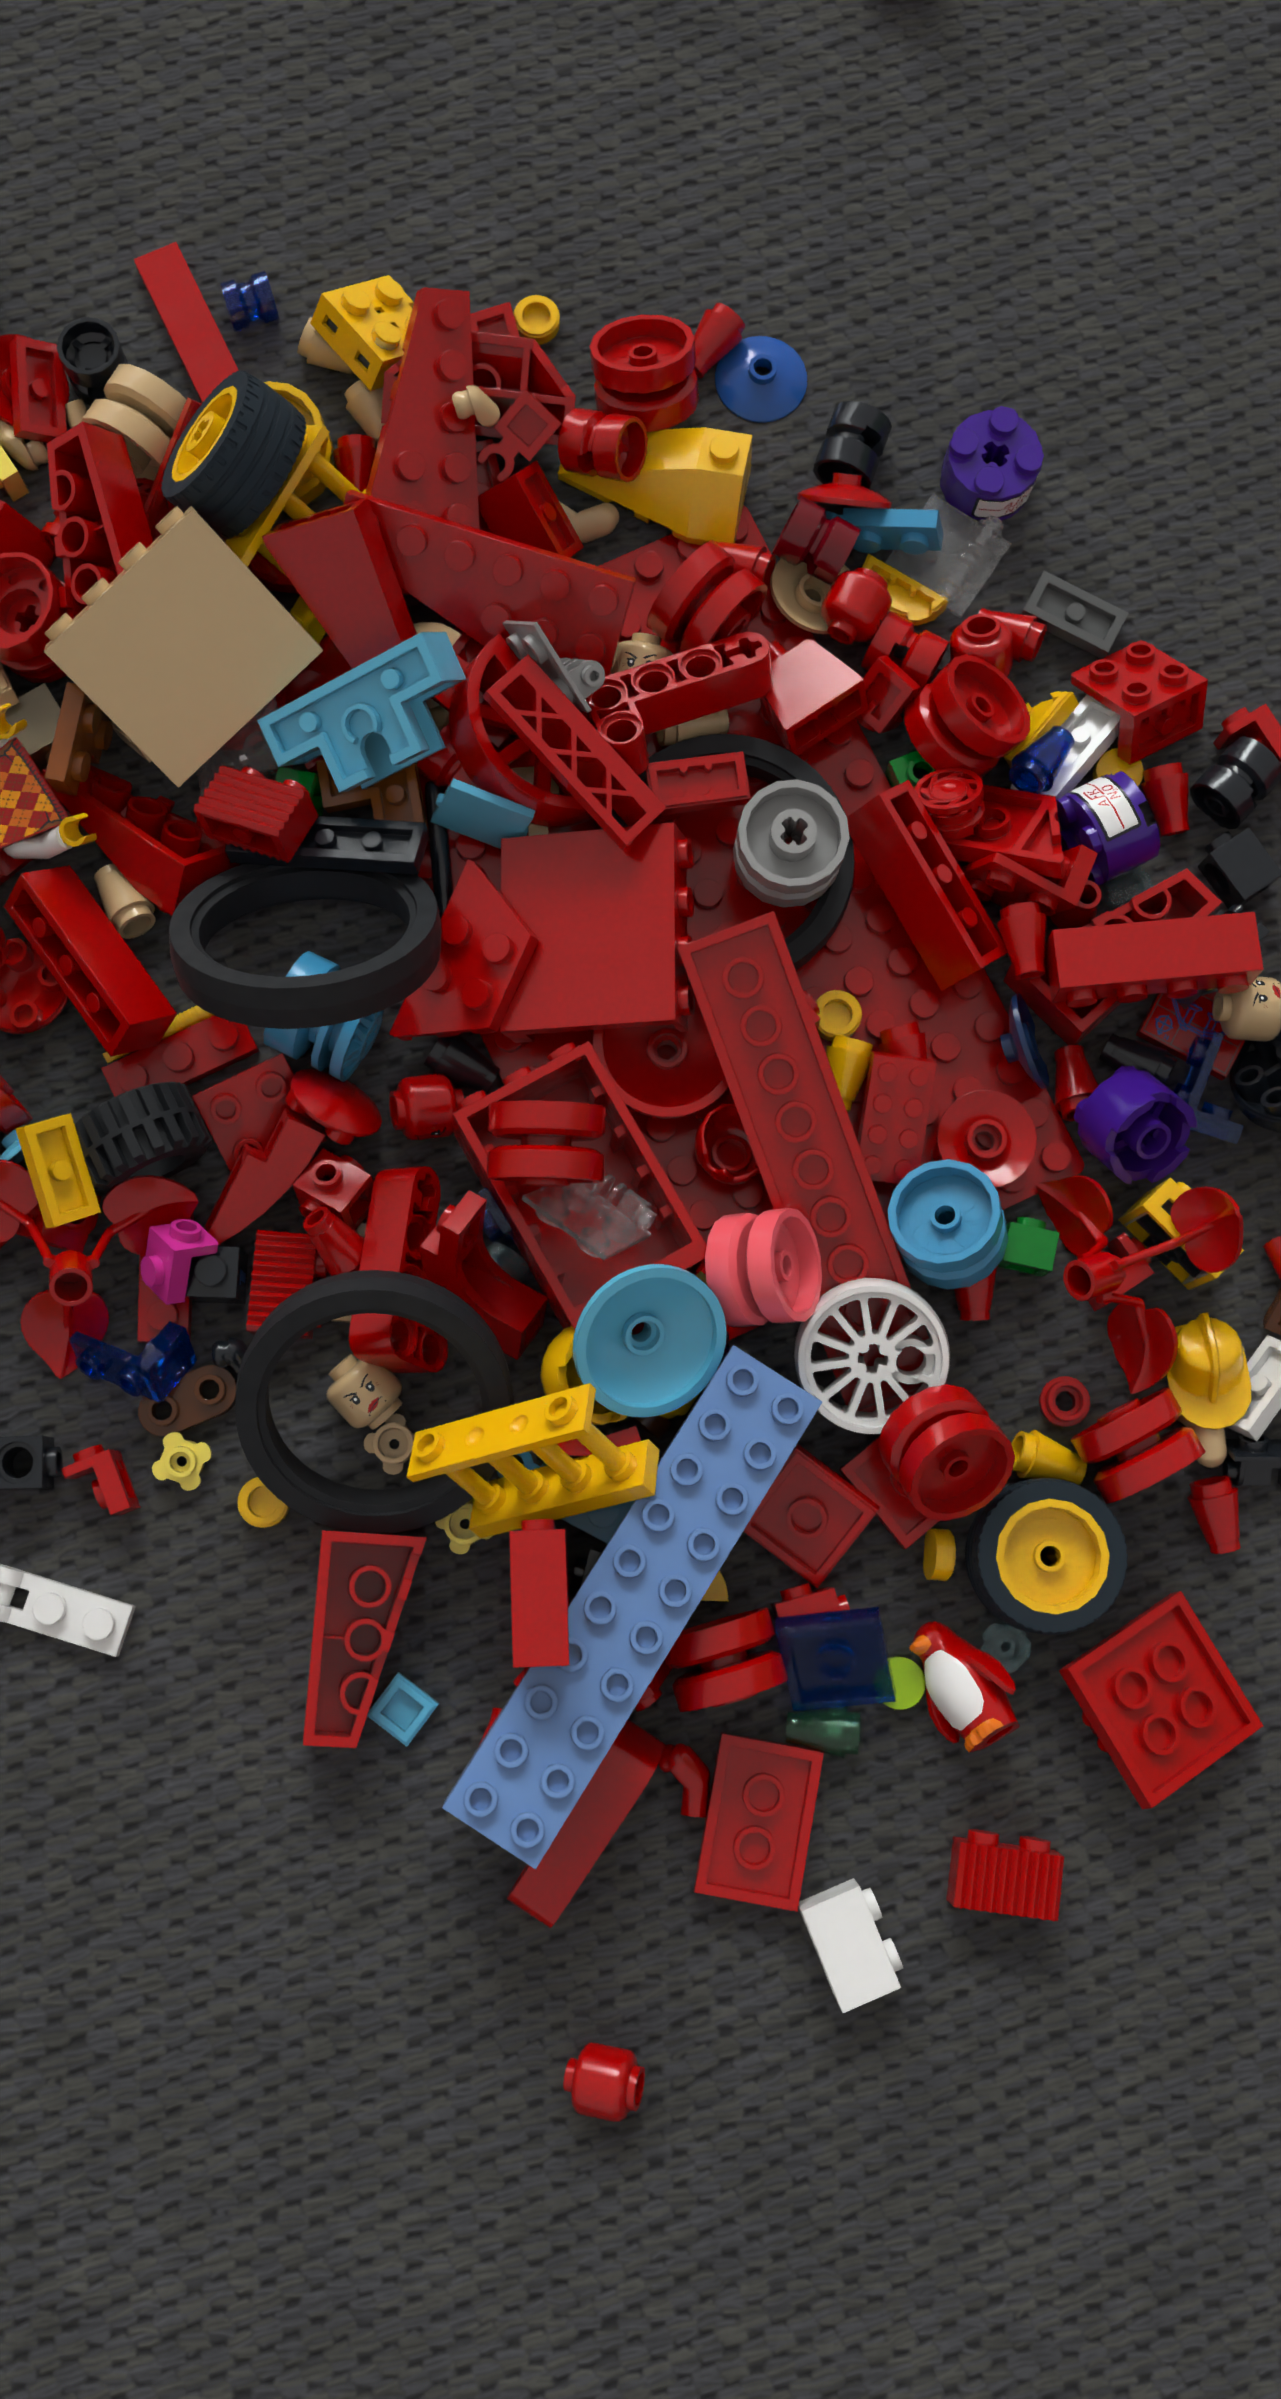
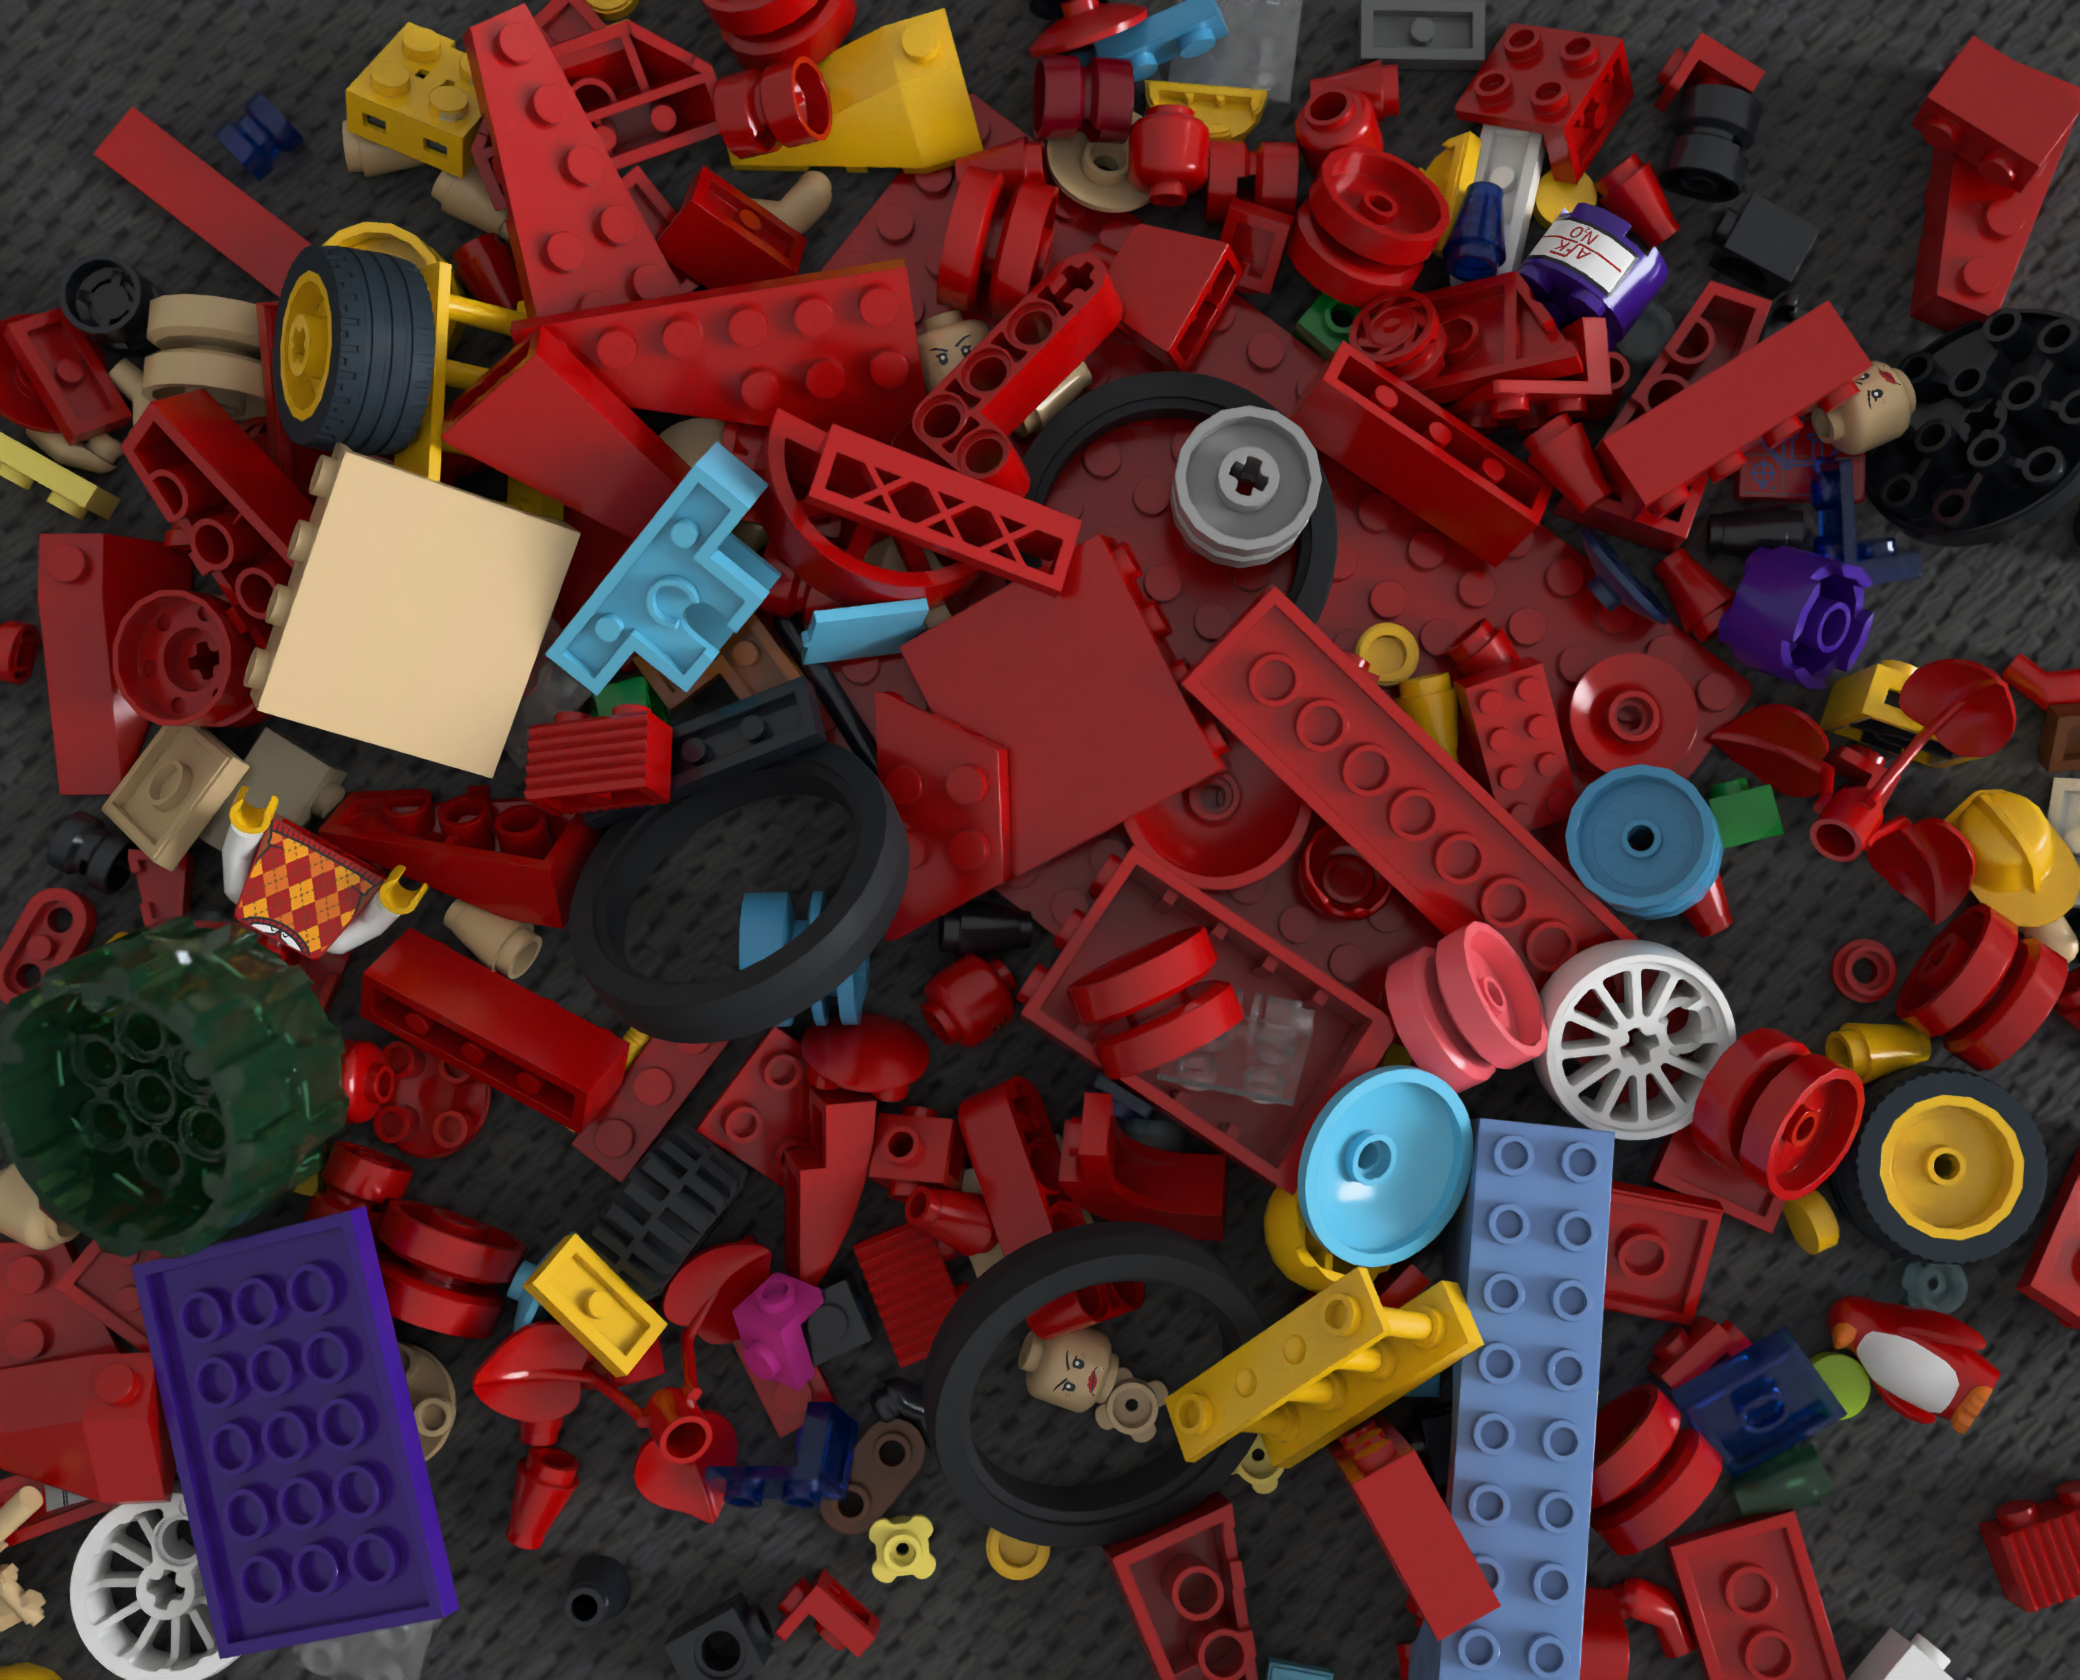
camera: 15 degrees left, 5 degrees up
dark orange plate [44,682,113,796] -> none
tan arm [452,385,500,428] -> none
red plate [478,389,562,482] -> none
light grey hinge [502,620,605,713] -> none
red plate [645,751,751,816] -> none

